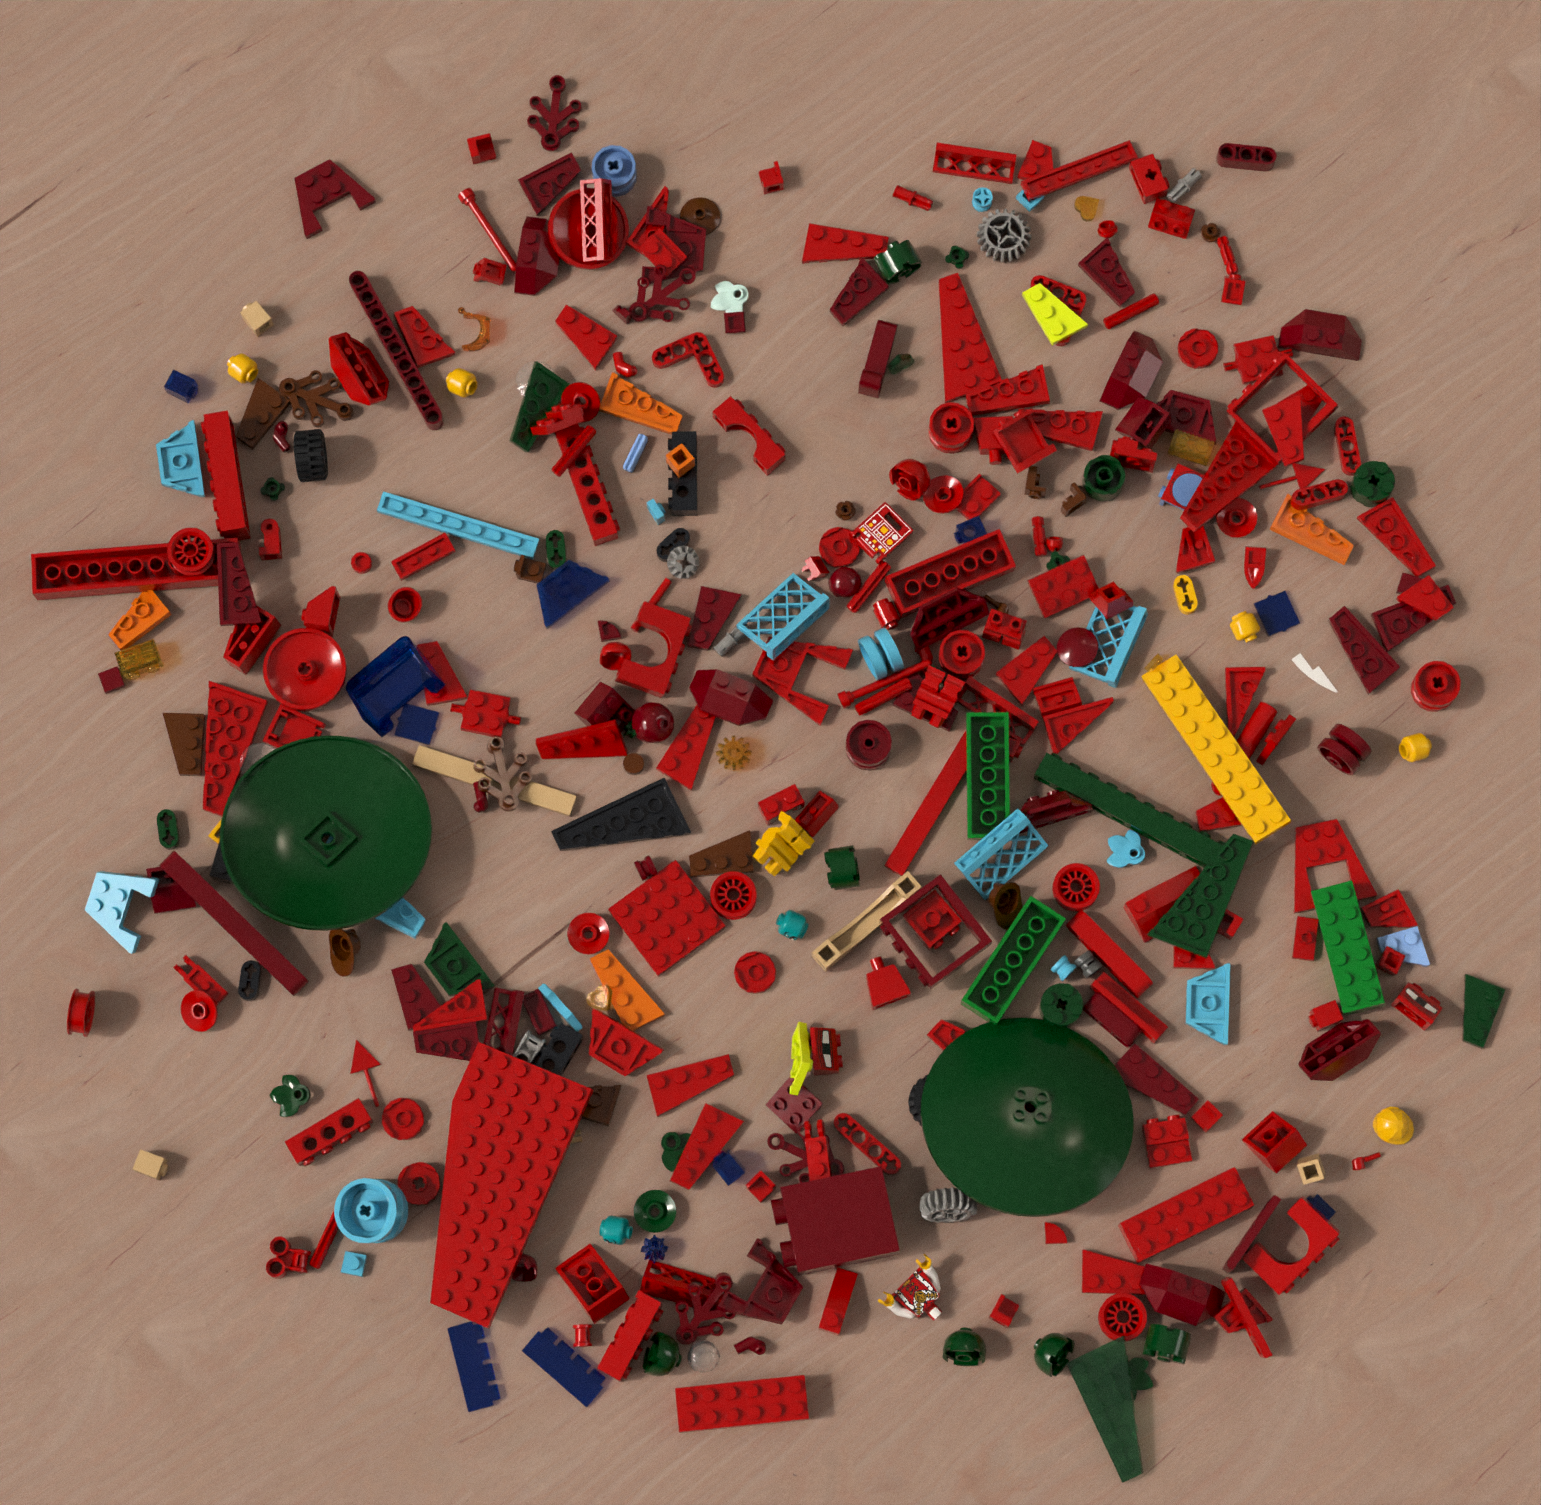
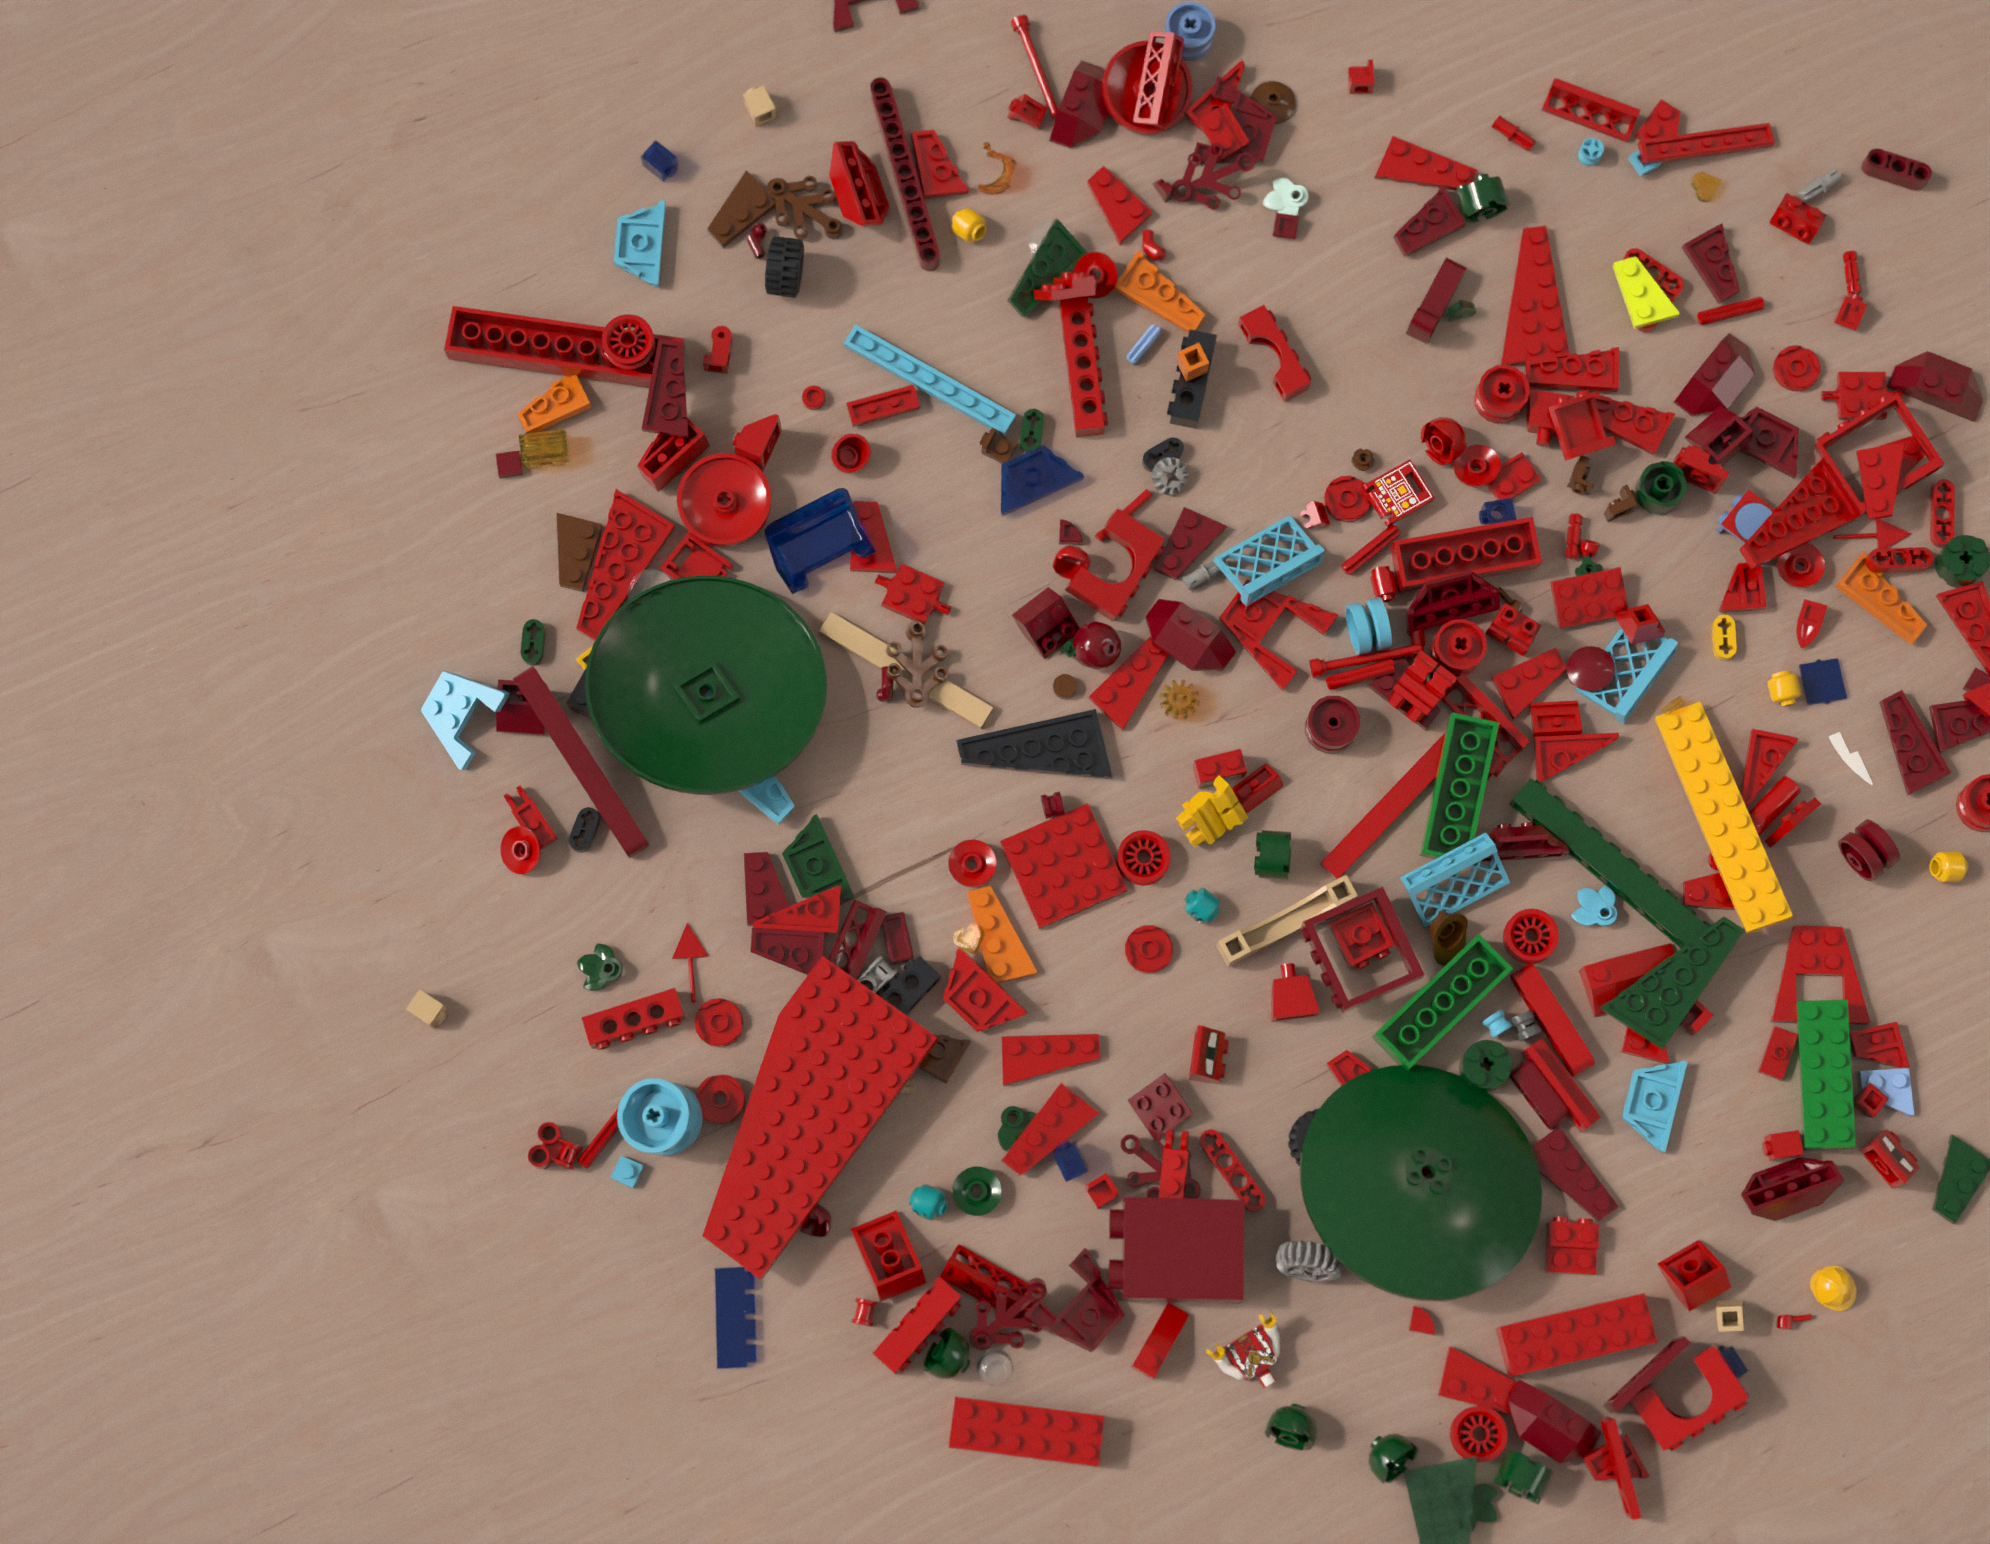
camera: 10 degrees right, 0 degrees up
red wheel [67,988,95,1037] -> none
red brick [201,410,251,541] -> none
yellow head [227,353,258,384] -> none
dark green plate [260,477,285,501] -> none
reddish brown piece [329,929,361,977] -> none
clear blue piece [394,703,439,745] -> none
dark red wing [518,152,581,216] -> none
clear blue windscreen [522,1327,606,1407] -> none
red wing [536,720,628,759] -> none
medium azure tile [538,983,583,1032] -> none
red axle [552,425,596,477] -> none
clear blue gear [640,1235,668,1263] -> none
medium azure plate [646,499,666,525] -> none
red beam [652,332,724,388] -> none
reddish brown wing [689,830,754,878] -> none
dark red arm [734,1336,766,1355] -> none
neon yellow wing [790,1022,813,1096] -> none
dark red hair [828,567,862,598] -> none
dark green plate [945,246,969,269] -> none
light grey gear [976,208,1031,263] -> none
red panel [989,1294,1019,1328] -> none
red plate [1097,220,1118,238] -> none
red brick [1129,154,1170,204] -> none
clear yellow brick [1167,429,1214,466] -> none
red panel [1191,1100,1223,1133] -> none
reddish brown plate [1201,223,1221,242] -> none

